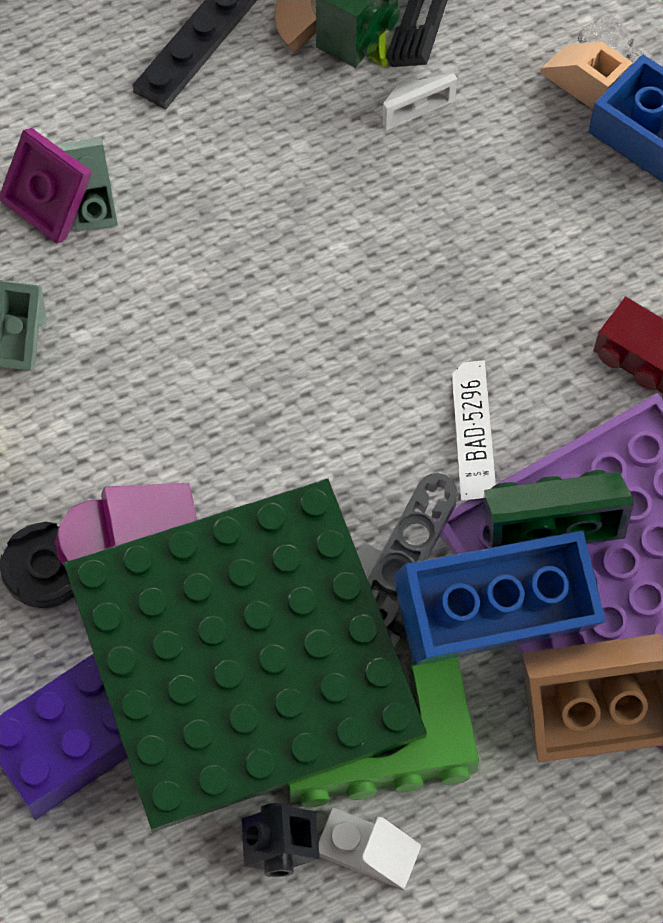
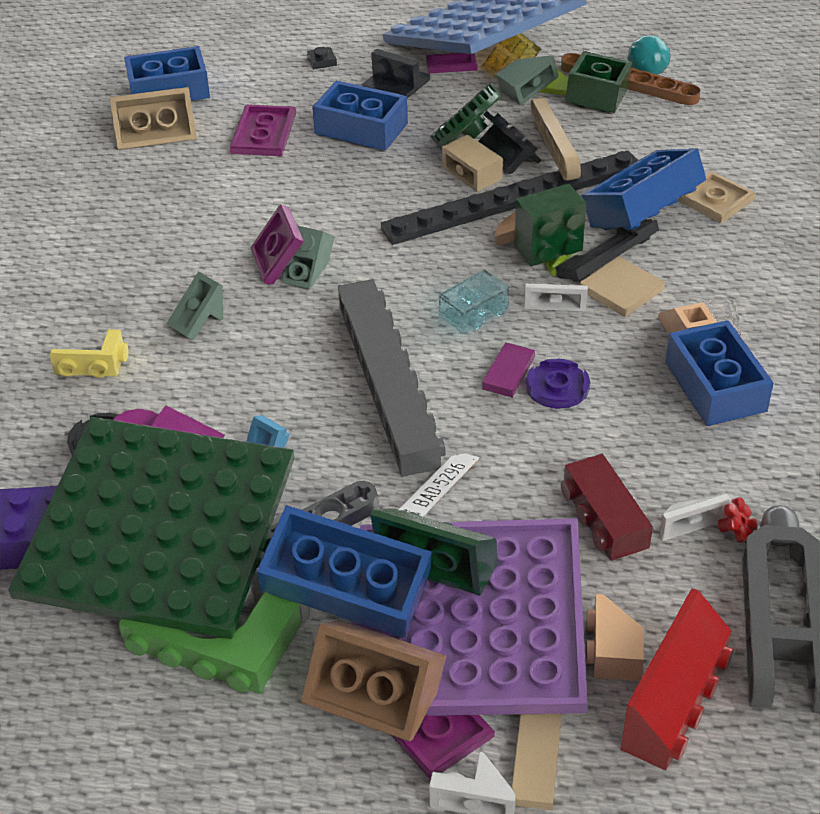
camera: 35 degrees right, 20 degrees down
black brick [241,803,320,877] -> none
white slope [319,808,421,890] -> none
none -> dark azure tile [246,415,290,448]
none -> dark grey brick [338,279,446,477]
none -> clear light blue brick [439,269,510,334]
none -> magenta tile [482,342,535,398]
none -> dark purple tile [525,358,591,409]
none -> tan tile [579,256,665,317]

